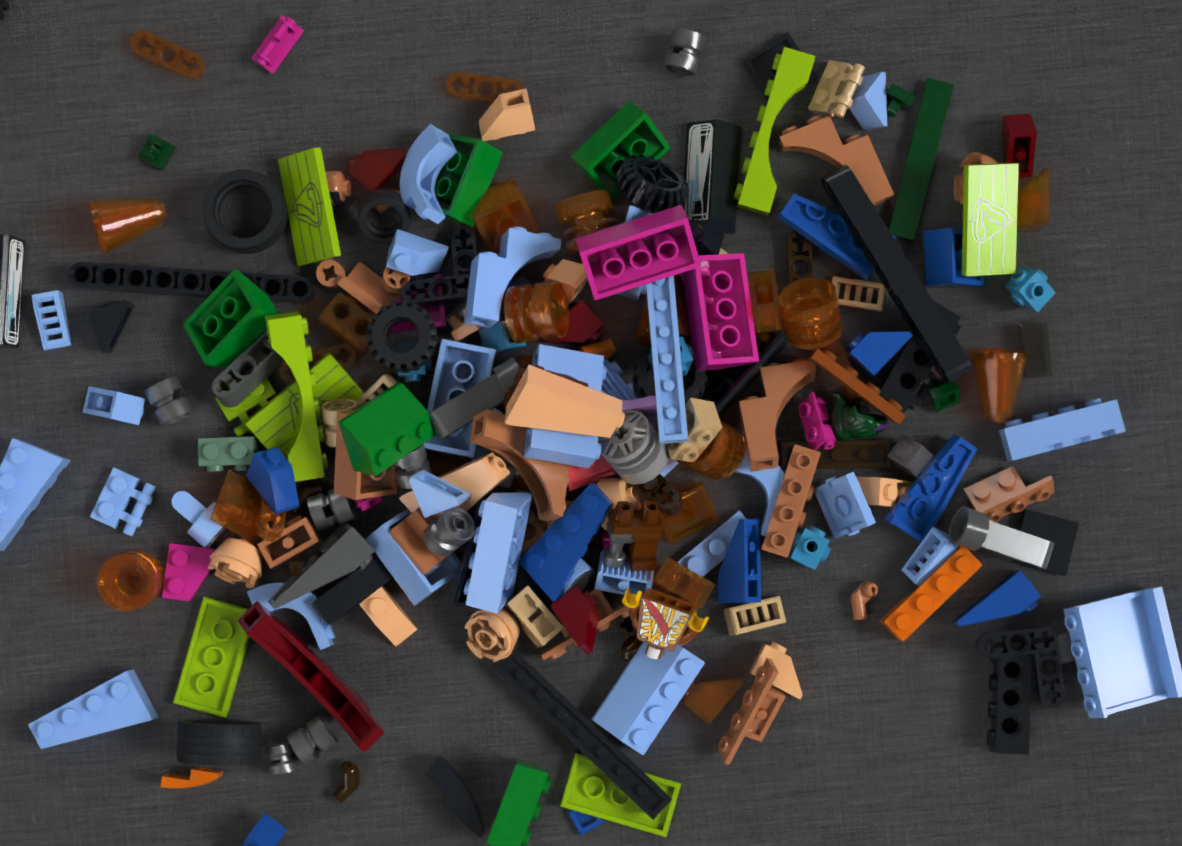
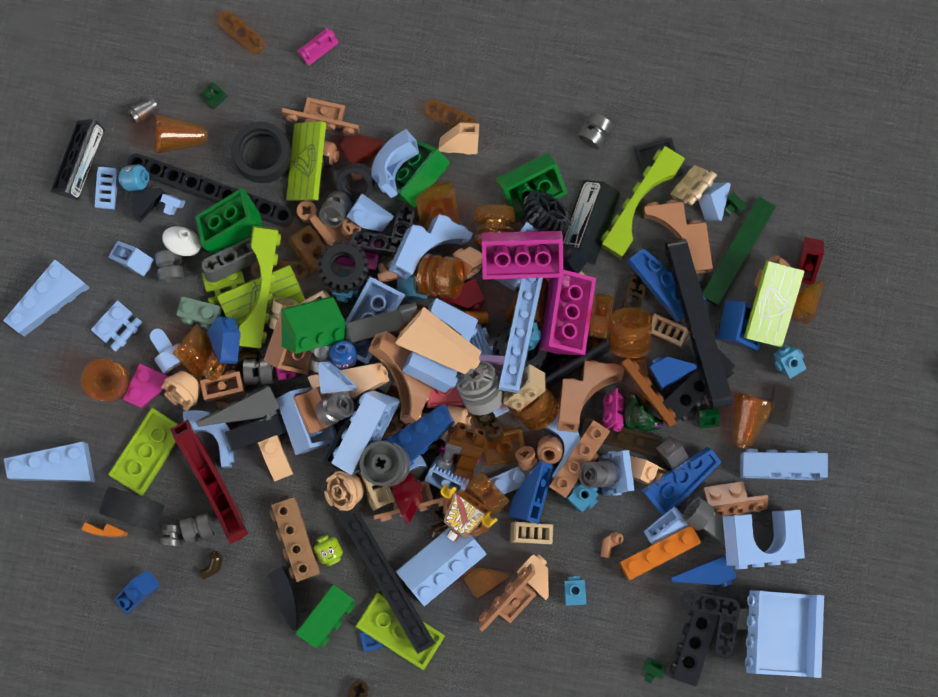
camera: 15 degrees right, 5 degrees down
none -> dark azure head [118,165,149,191]
none -> flat silver cone [128,98,158,124]
none -> light blue tile [160,194,186,215]
none -> white dish [162,226,201,256]
none -> medium nougat brick [270,497,321,582]
none -> nougat bracket [282,97,360,135]
none -> lime head [313,535,343,566]
none -> flat silver wheel [319,191,352,228]
none -> blue head [330,340,357,370]
none -> dark grey wheel [359,441,411,487]
none -> nougat wheel [515,446,538,471]
none -> nougat head [537,435,563,464]
none -> dark azure brick [563,576,586,606]
none -> flat silver wheel [579,461,618,488]
none -> dark green tile [643,657,666,684]
none -> light blue arch [723,510,805,569]

